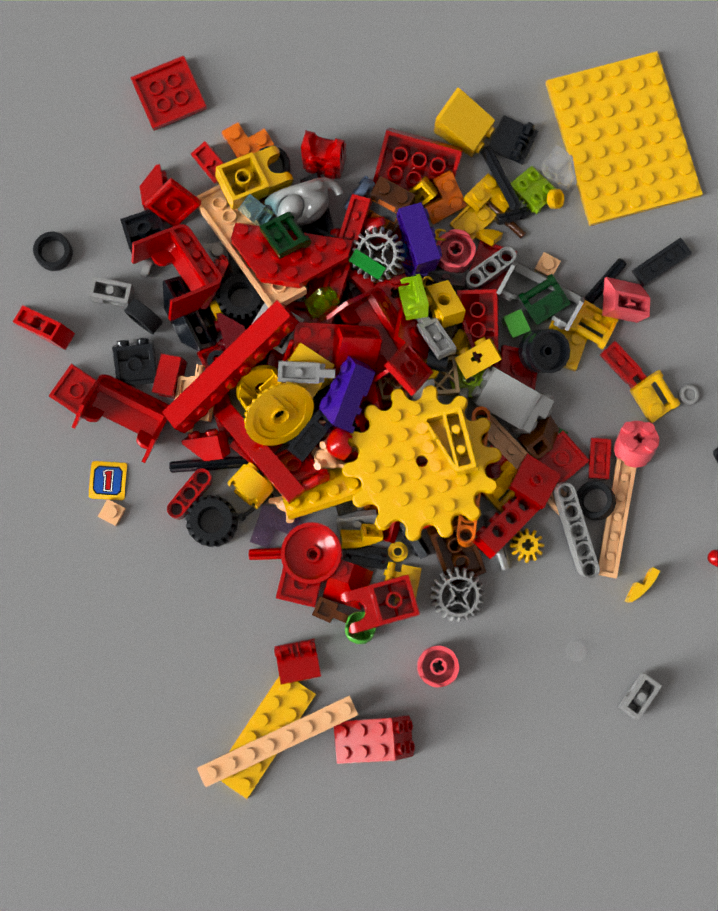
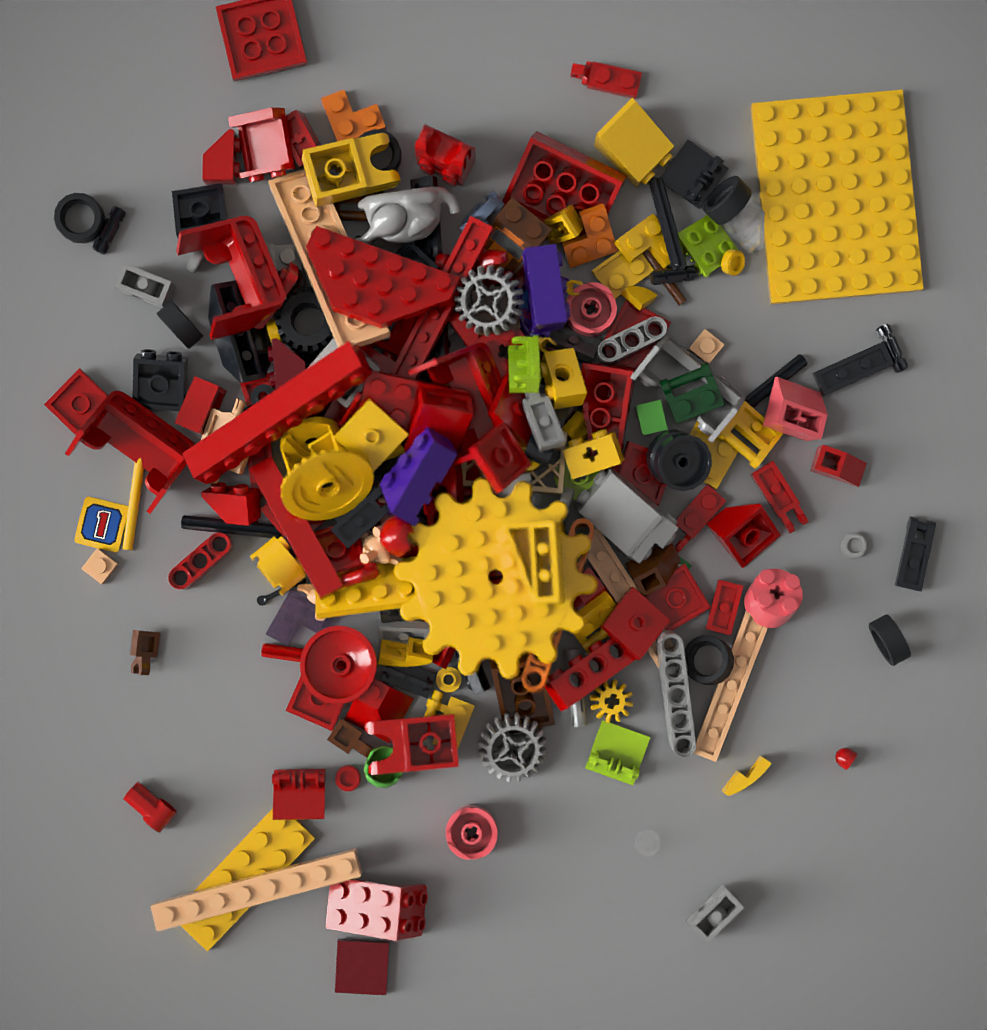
camera: 10 degrees right, 5 degrees up
red slope [13,305,75,350] -> none
red plate [145,178,201,226] -> none
black tyre [185,495,238,547] -> none
clear light blue panel [238,194,274,226] -> none
dark green plate [259,212,312,259] -> none
light grey hinge [278,360,335,384] -> none
clear neon green bracket [304,287,340,319] -> none
green sticker [349,249,386,280] -> none
dark red plate [485,464,503,479] -> none
yellow plate [629,370,680,423] -> none
none -> black axle [92,206,126,255]
none -> yellow bar [123,458,144,551]
none -> red piece [123,781,177,833]
none -> reddish brown plate [130,630,160,675]
none -> panel [228,107,295,182]
none -> dark red tile [334,939,389,996]
none -> red tile [335,765,361,791]
none -> red hinge [570,61,642,99]
none -> lime hinge [585,720,650,786]
none -> red hinge [675,484,726,553]
none -> black tyre [703,176,752,225]
none -> red slope [707,504,781,568]
none -> red slope [810,445,867,487]
none -> black axle [876,324,908,373]

